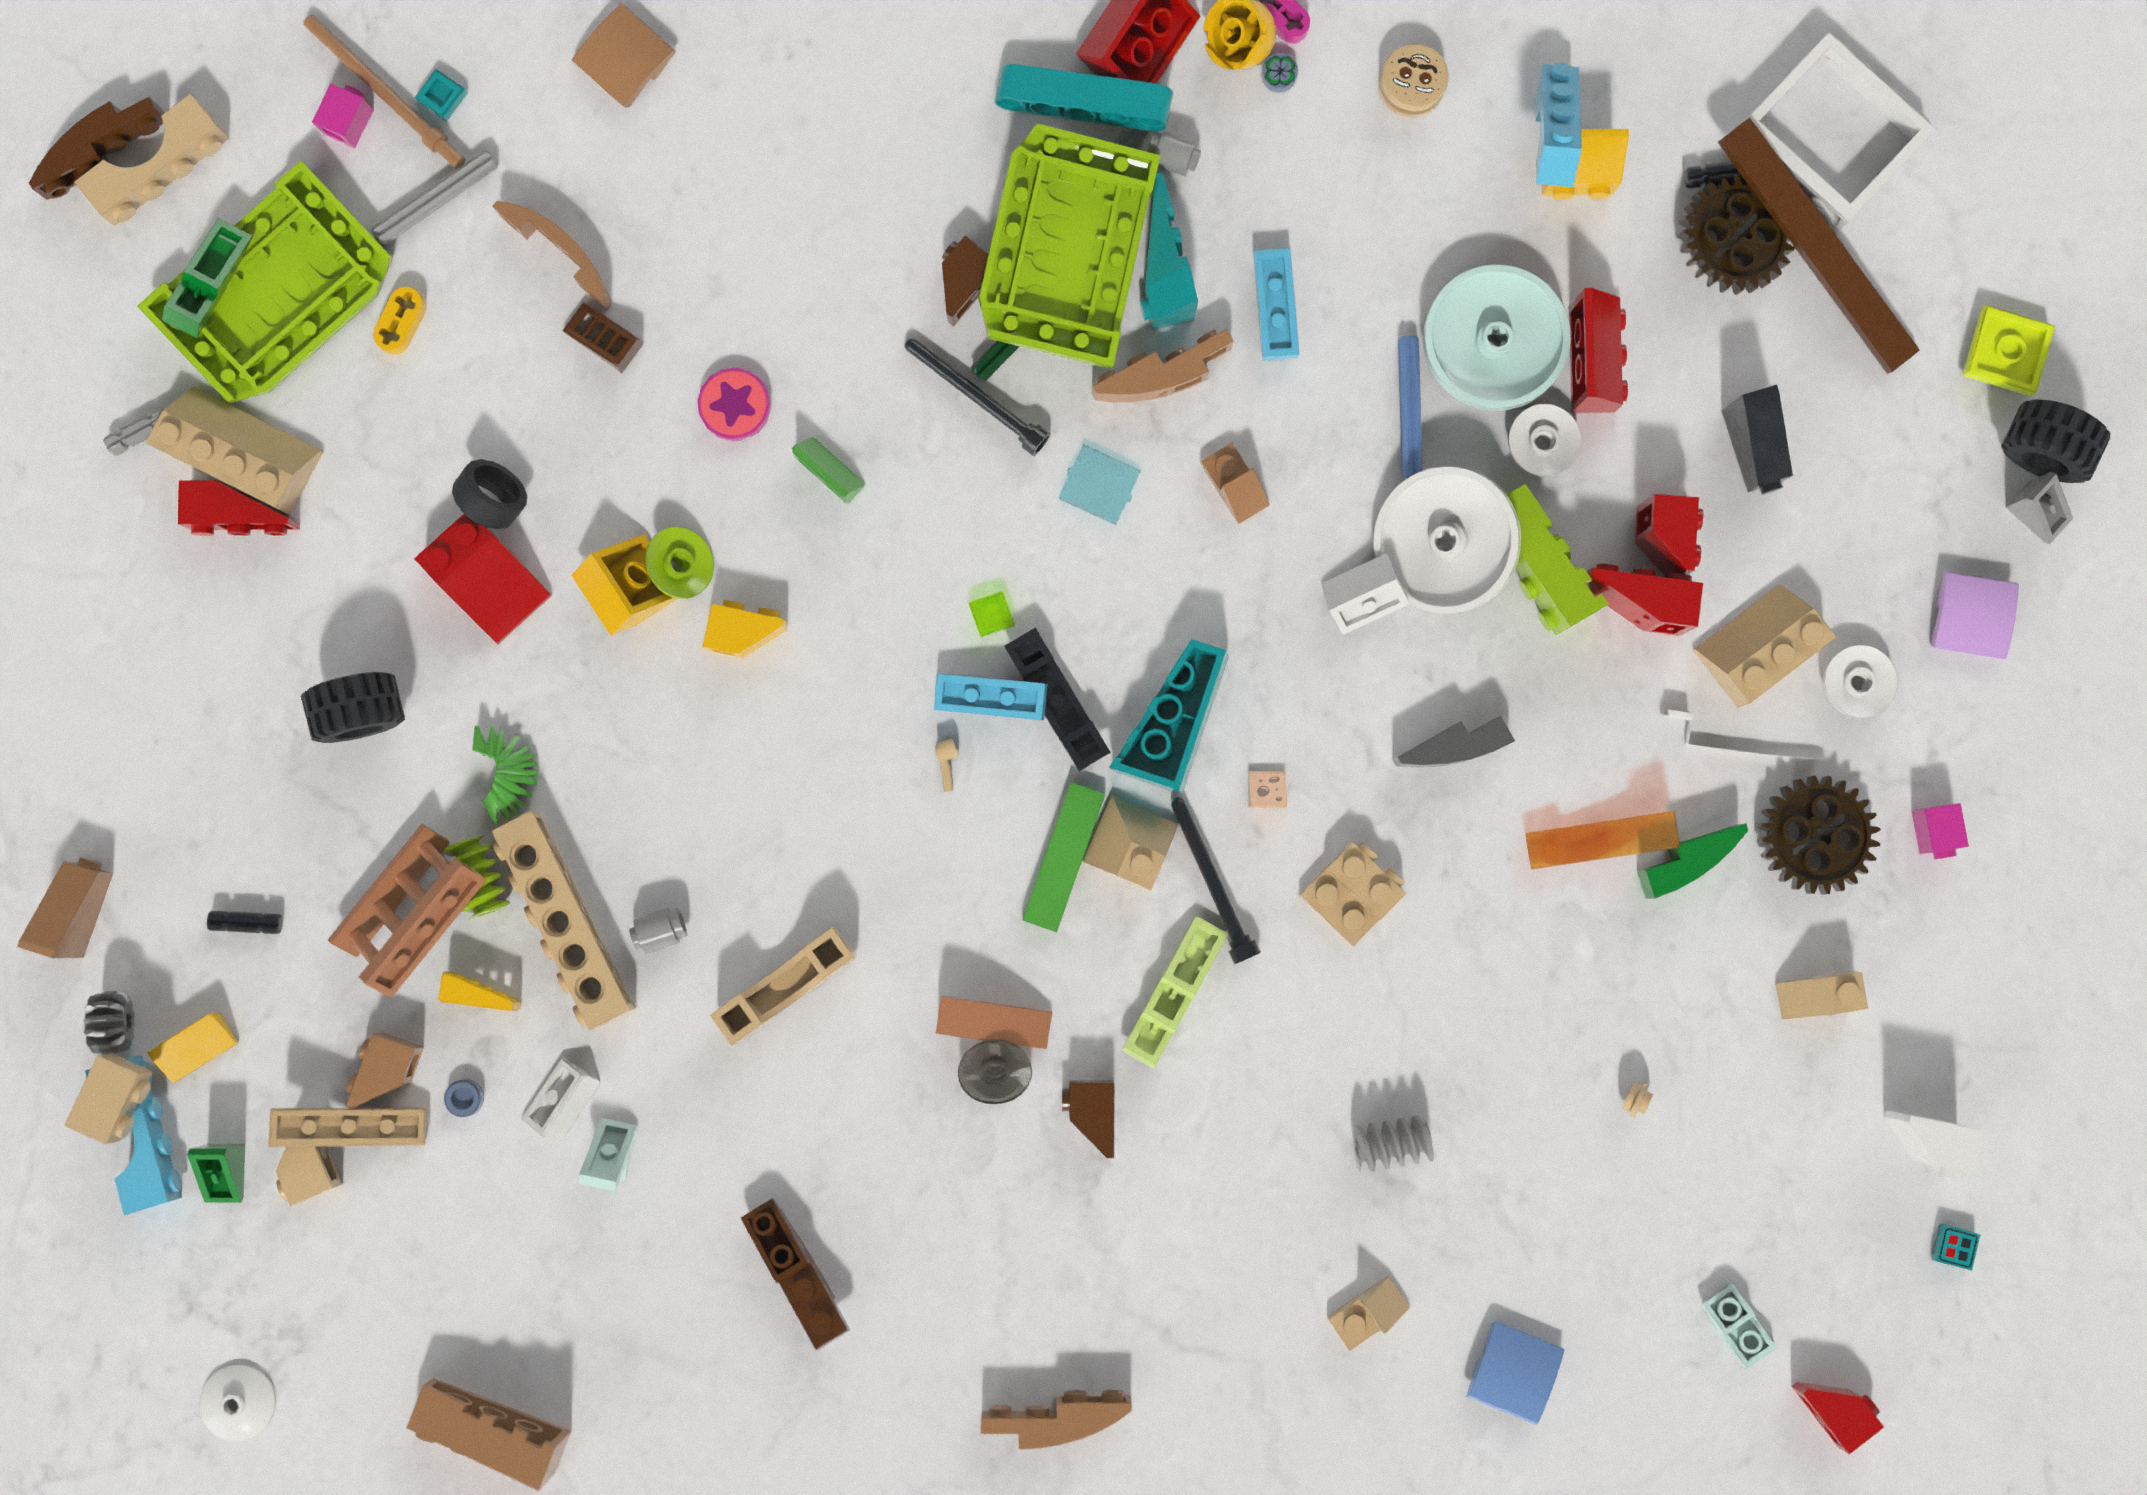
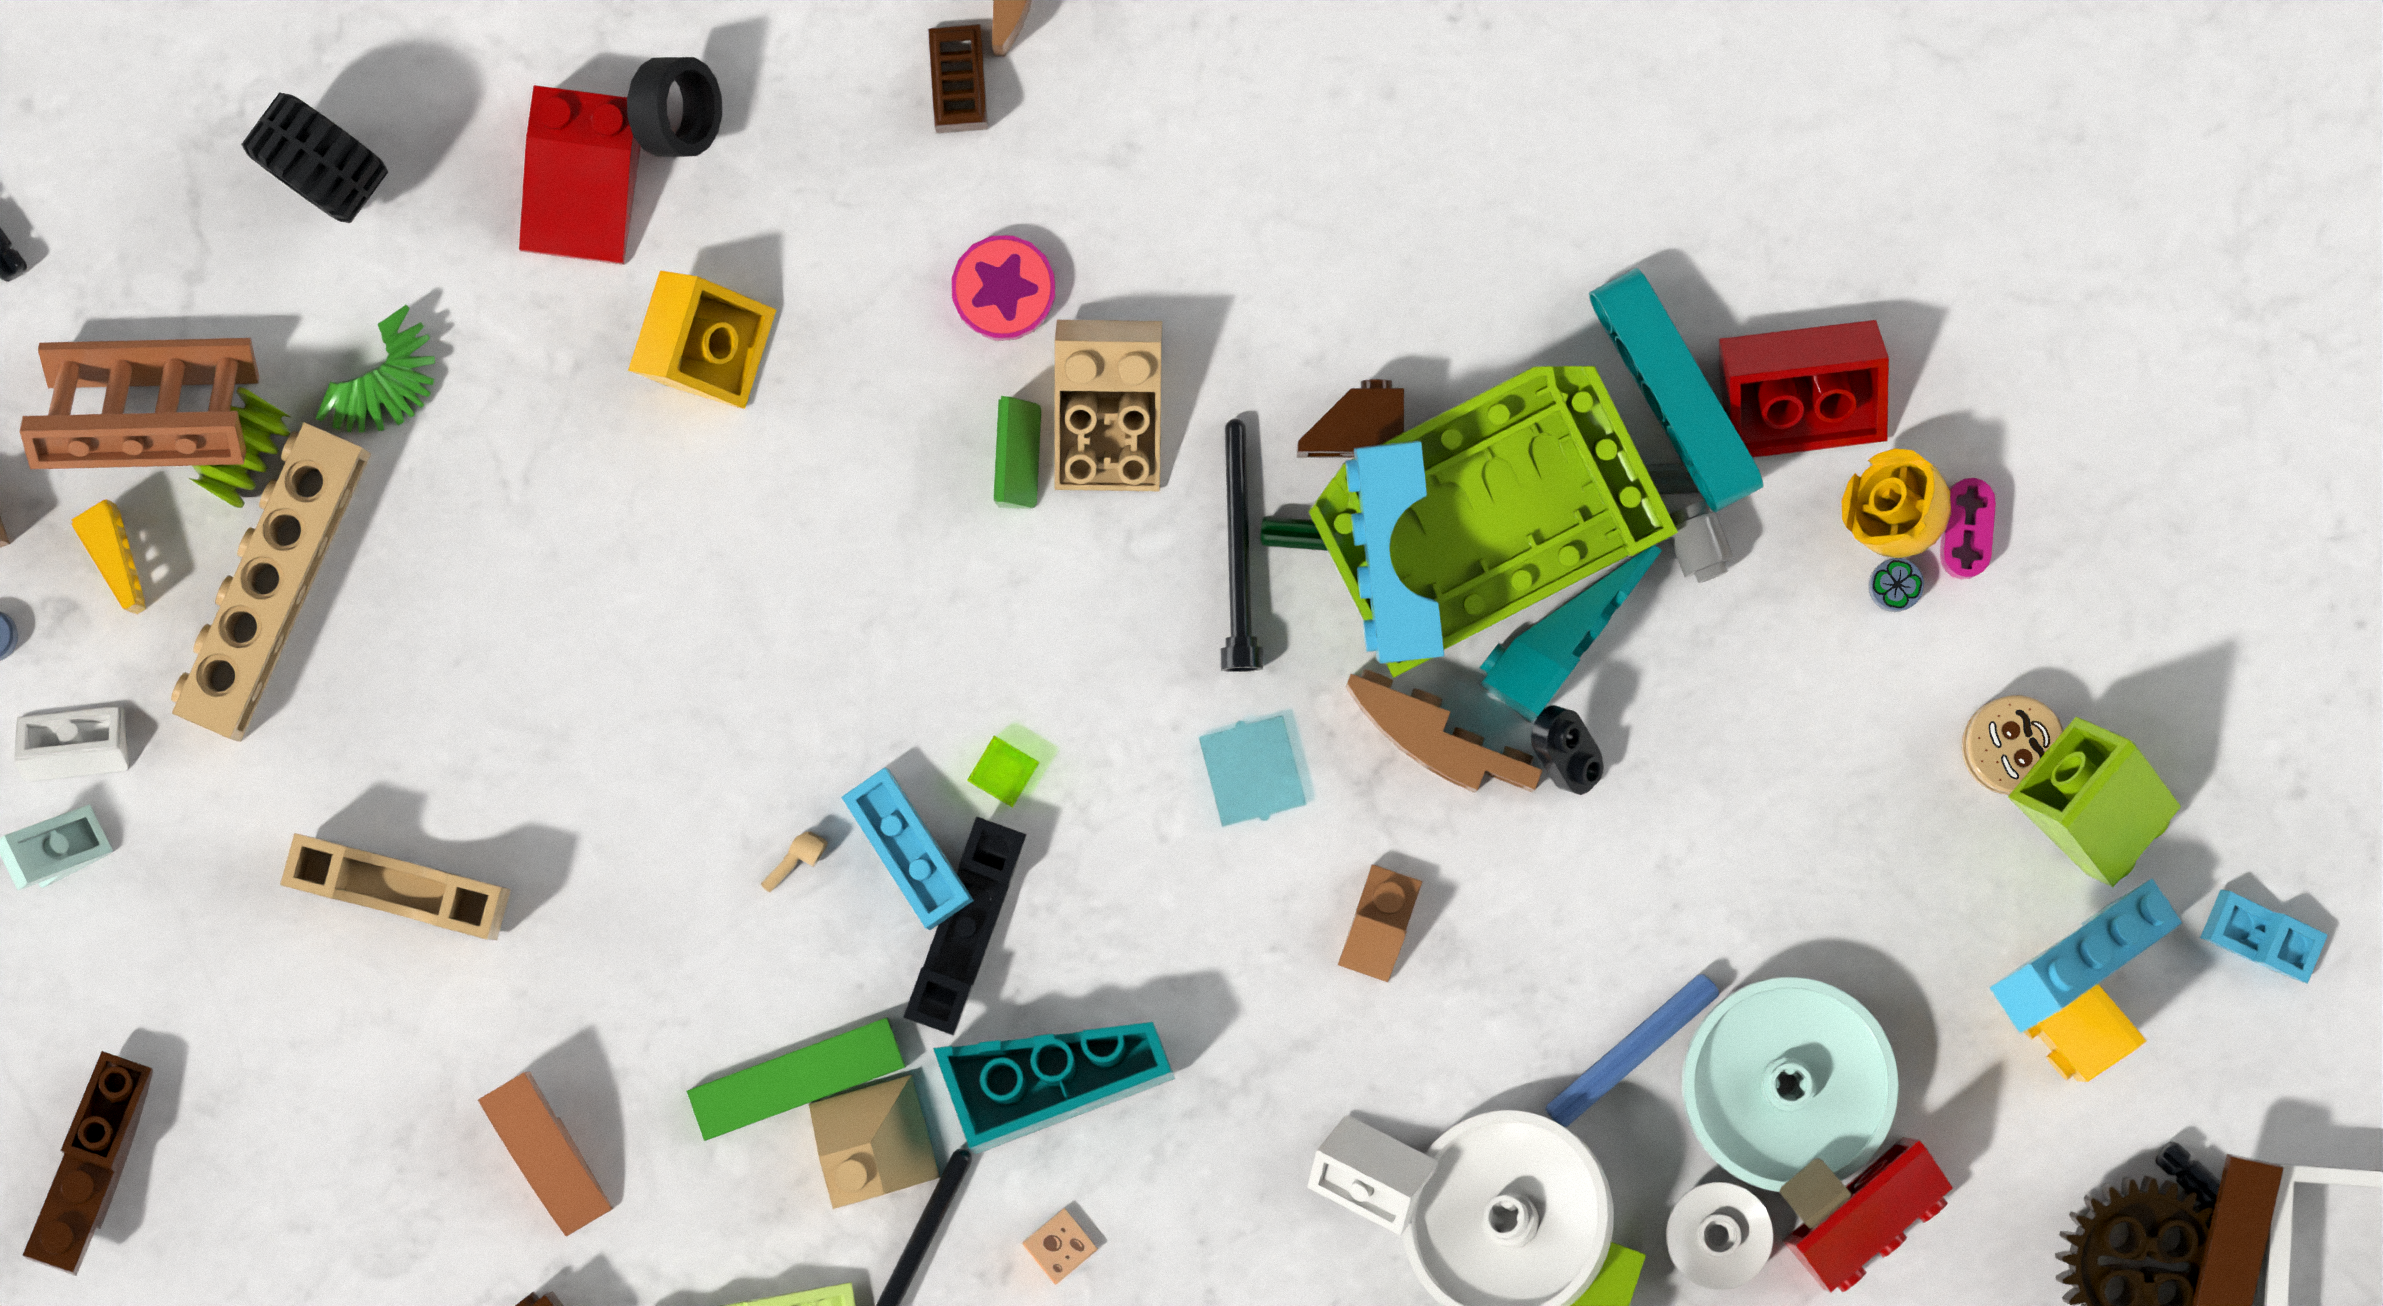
camera: 55 degrees right, 0 degrees up
light grey brick [629,908,687,954] -> none
lime dish [645,527,714,599] -> none
yellow slope [702,600,788,658] -> none
clear smoke dish [958,1039,1032,1104] -> none
medium azure plate [1253,248,1300,361] -> none
none -> tan slope [1055,320,1162,491]
none -> medium azure arch [1345,441,1444,663]
none -> black plate [1531,705,1604,795]
none -> dark tan slope [1780,1158,1851,1229]
none -> lime slope [2008,716,2181,888]
none -> medium azure slope [2200,889,2328,984]

